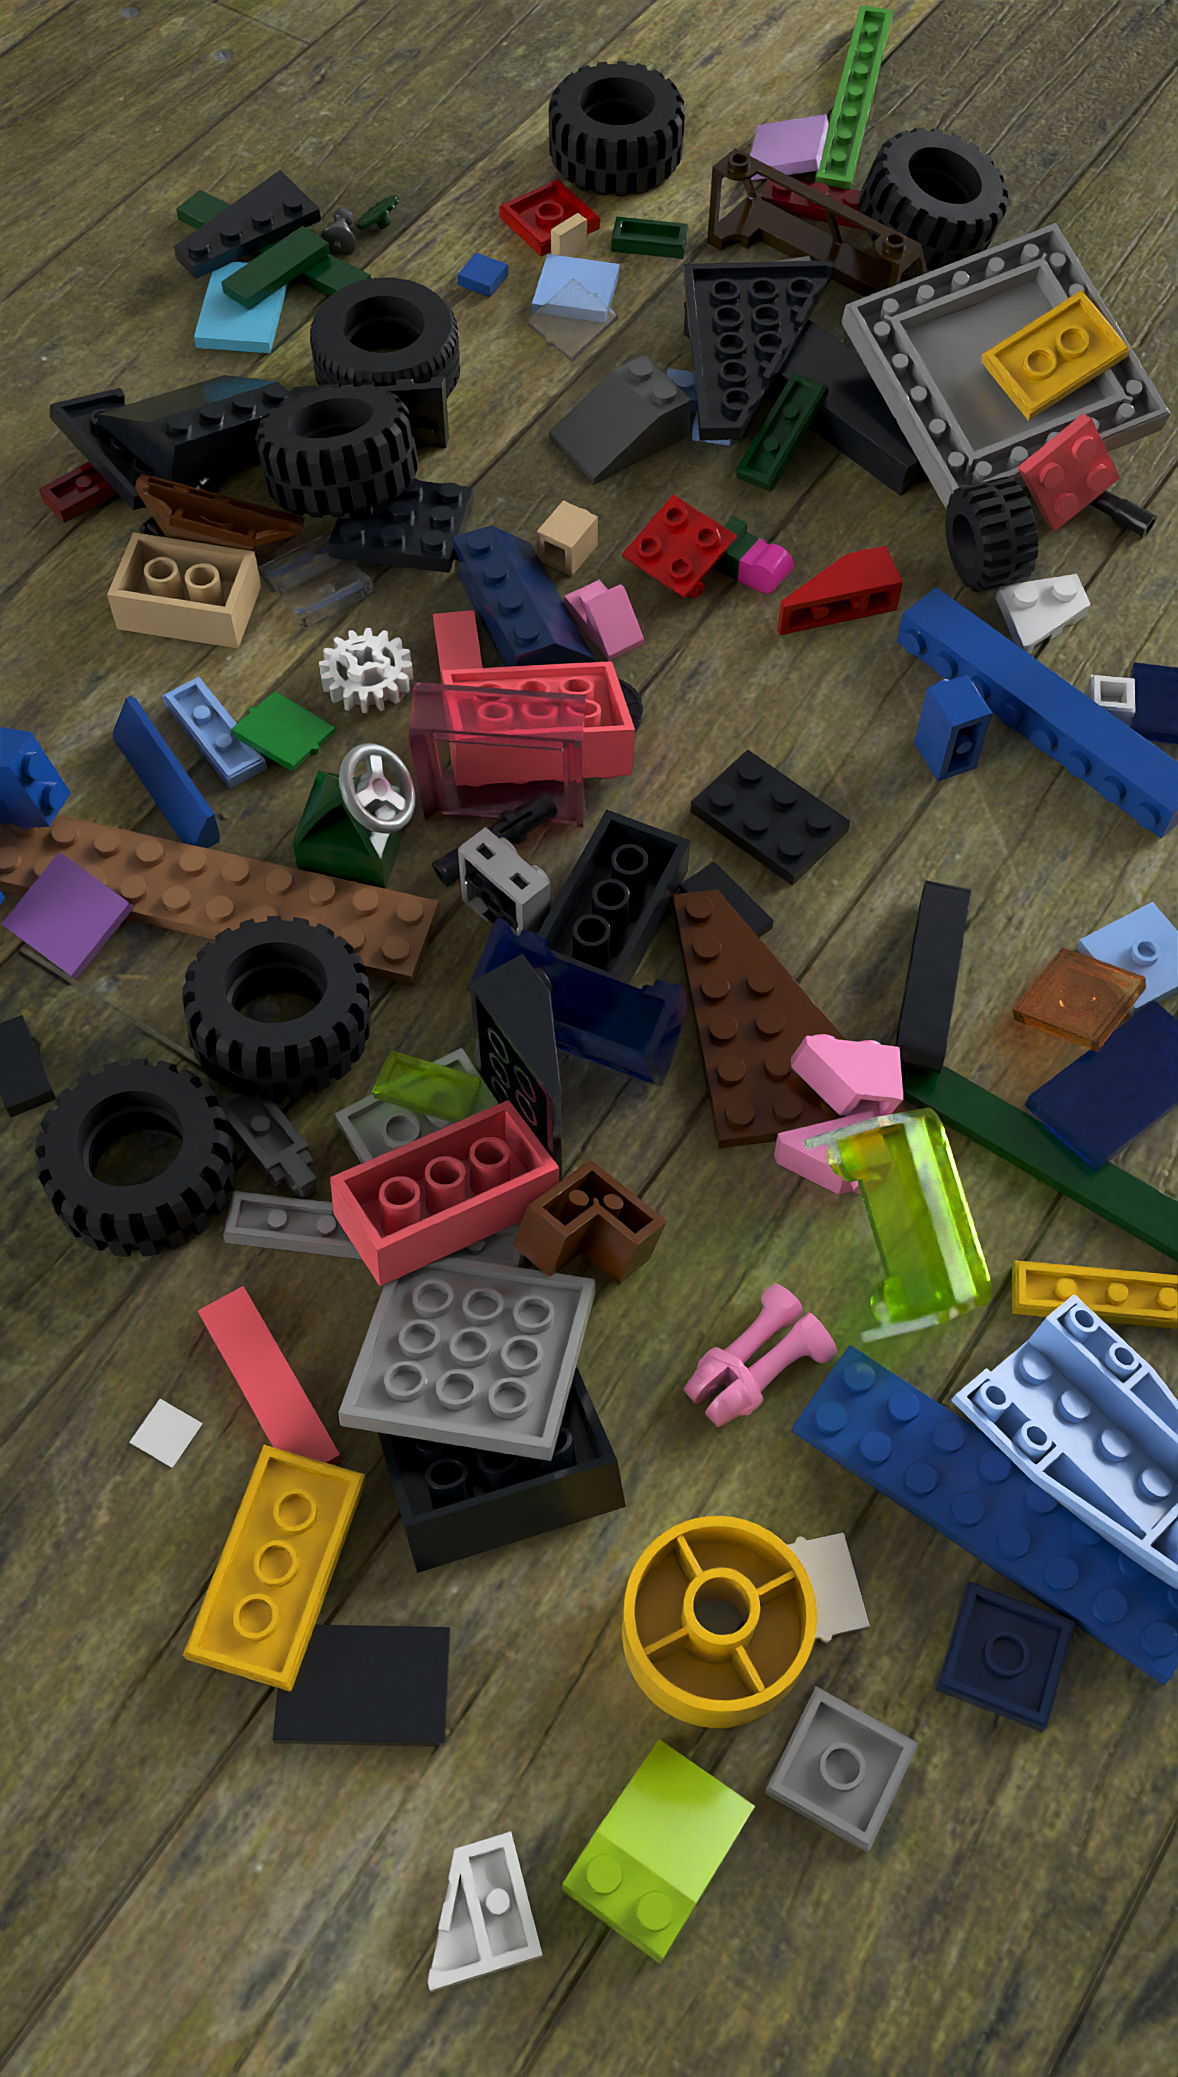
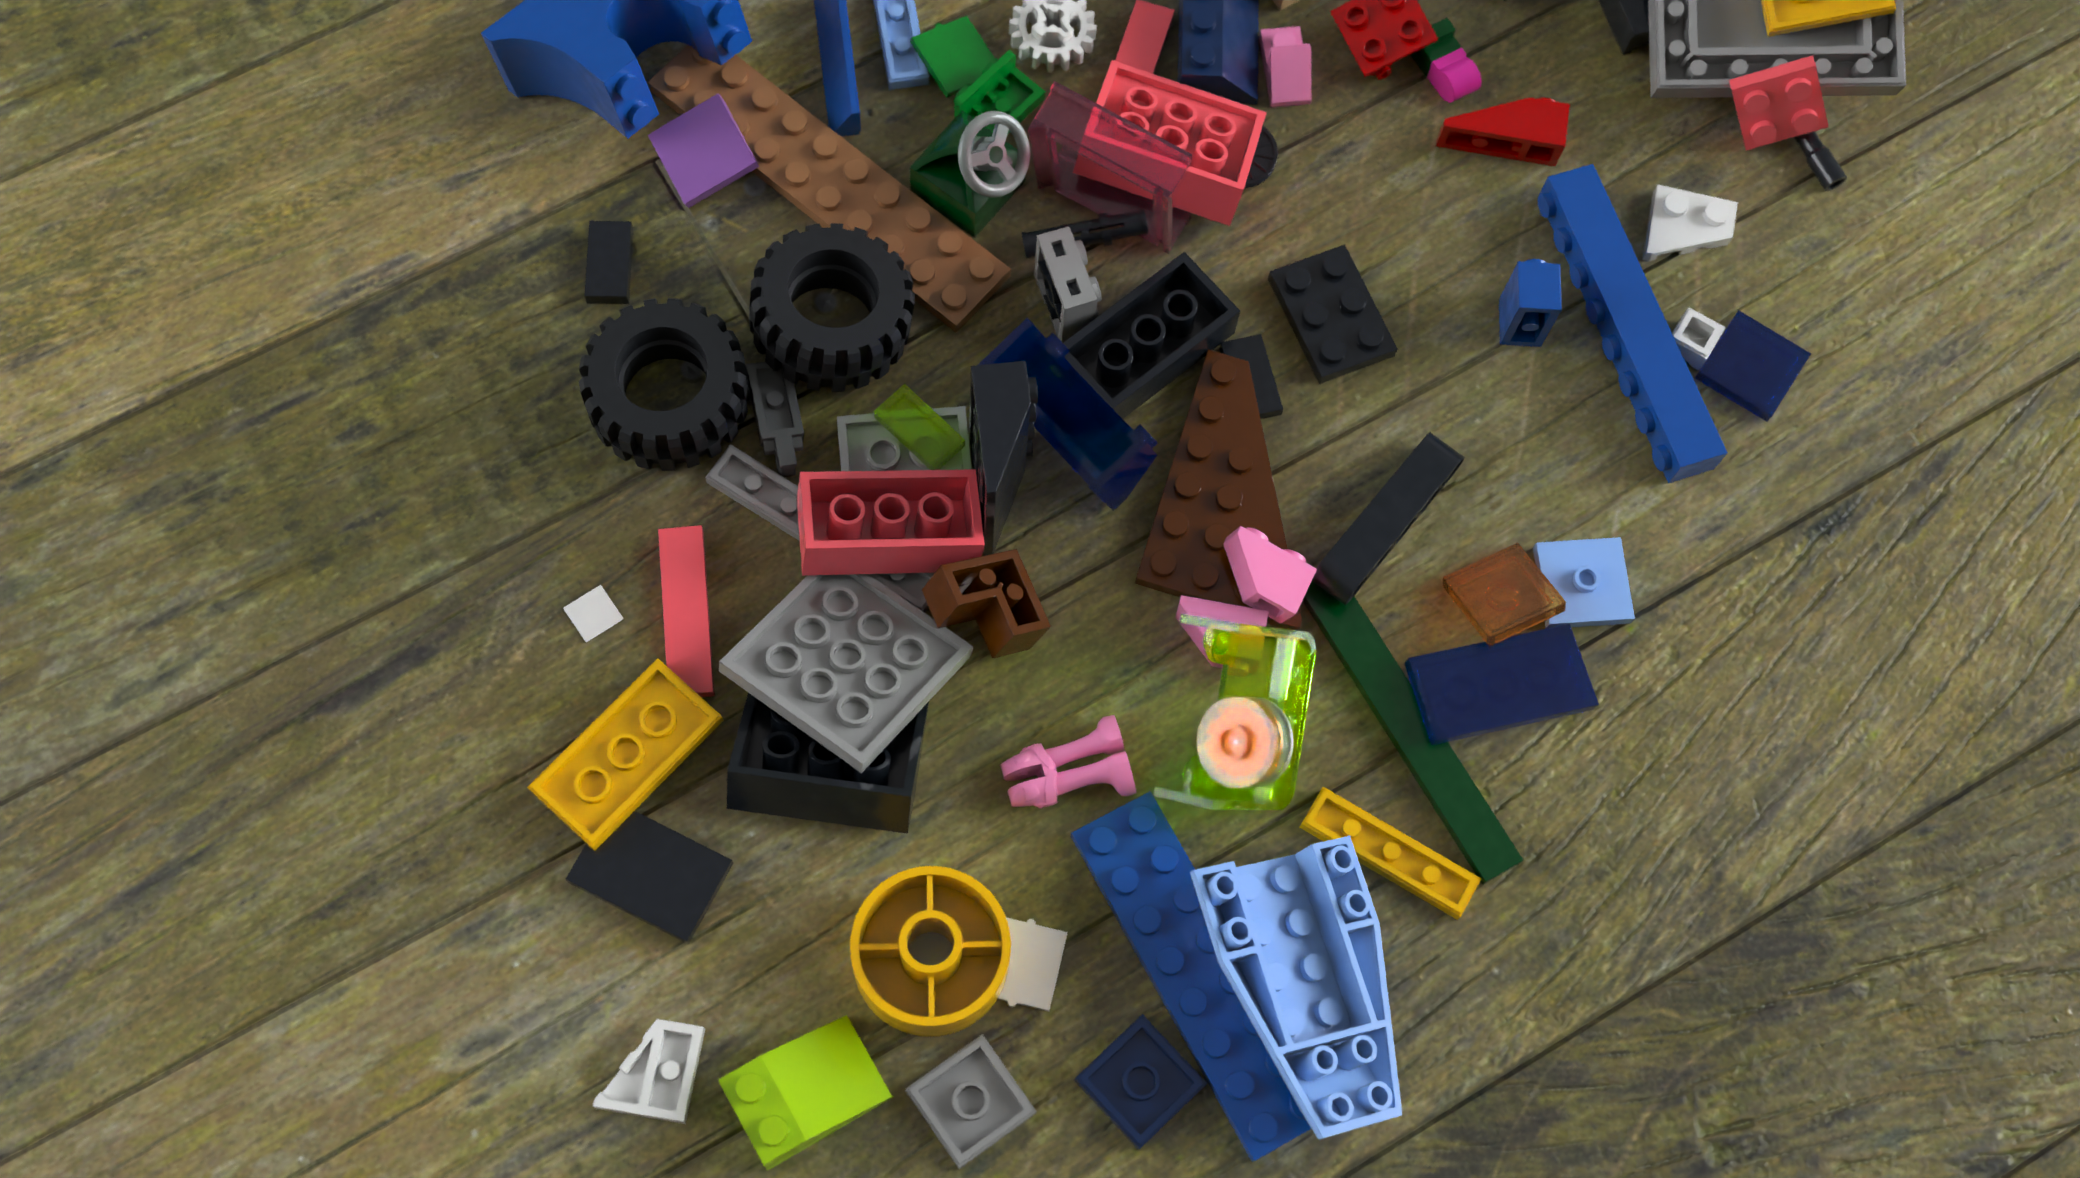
camera: 20 degrees right, 10 degrees up
black tyre [945,477,1038,592] -> none
none -> green bracket [954,50,1045,135]
none -> clear orange piece [1197,696,1294,788]

